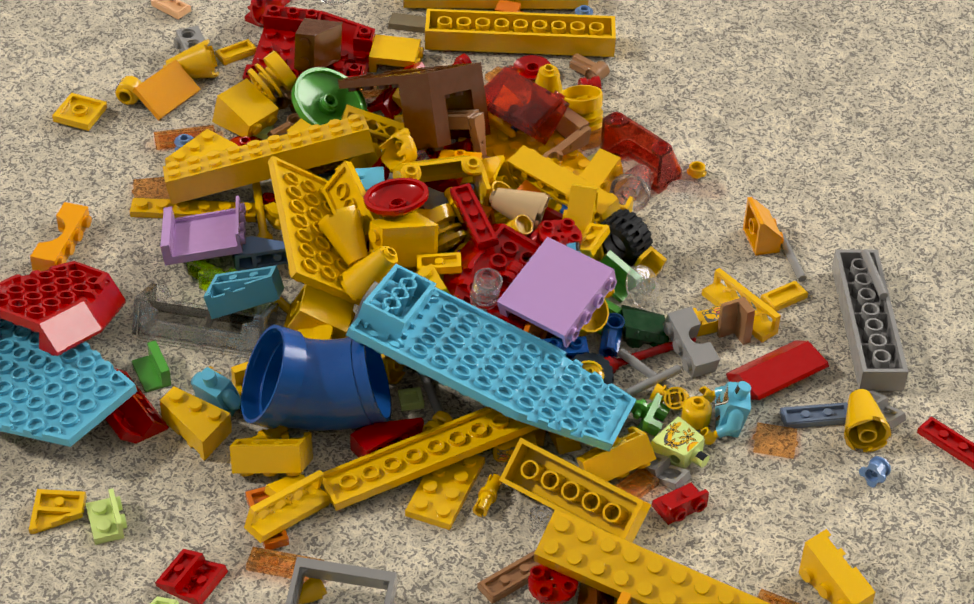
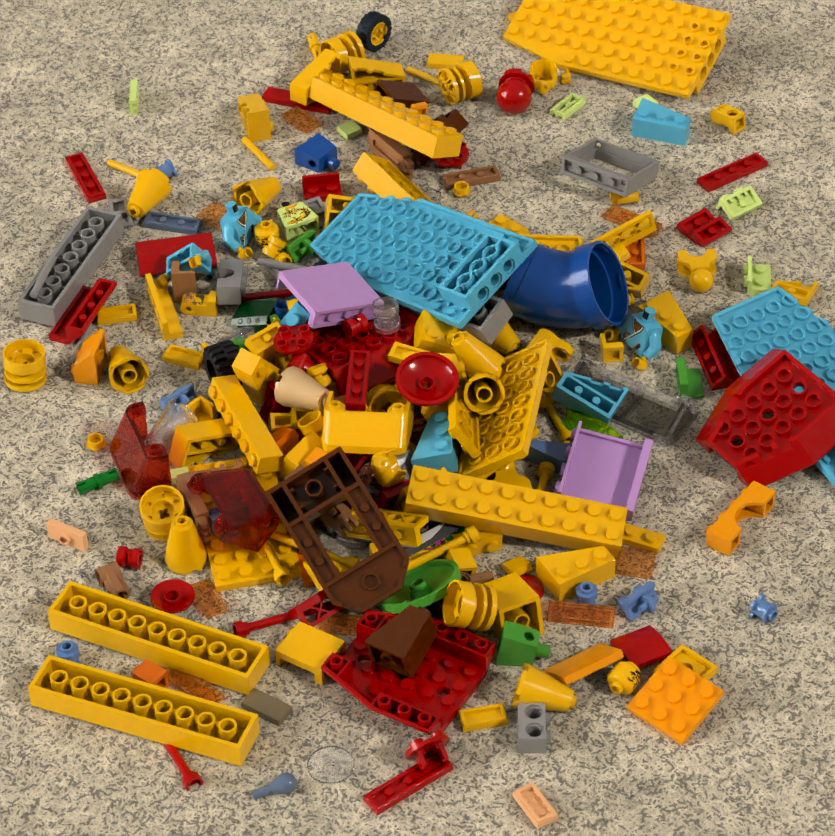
camera: 155 degrees left, 0 degrees up
none -> yellow wheel [2,339,47,392]
none -> light nougat plate [47,518,89,552]
none -> red slope [49,278,117,345]
none -> green pin [75,468,120,496]
none -> yellow bar [107,159,140,177]
none -> yellow cone [109,345,150,394]
none -> medium azure torso [155,242,214,289]
none -> medium blue hips [159,383,197,419]
none -> yellow tile [162,344,204,371]
none -> yellow cone [231,177,281,215]
none -> yellow bar [241,136,276,171]
none -> blue torso [294,133,340,173]
none -> yellow plate [452,181,471,198]
none -> bright green torso [496,620,551,667]
none -> red slope [610,625,673,669]
none -> medium blue hips [618,581,659,621]
none -> light orange plate [626,656,725,745]
none -> yellow piece [676,248,717,293]
none -> medium blue brick [749,593,778,623]

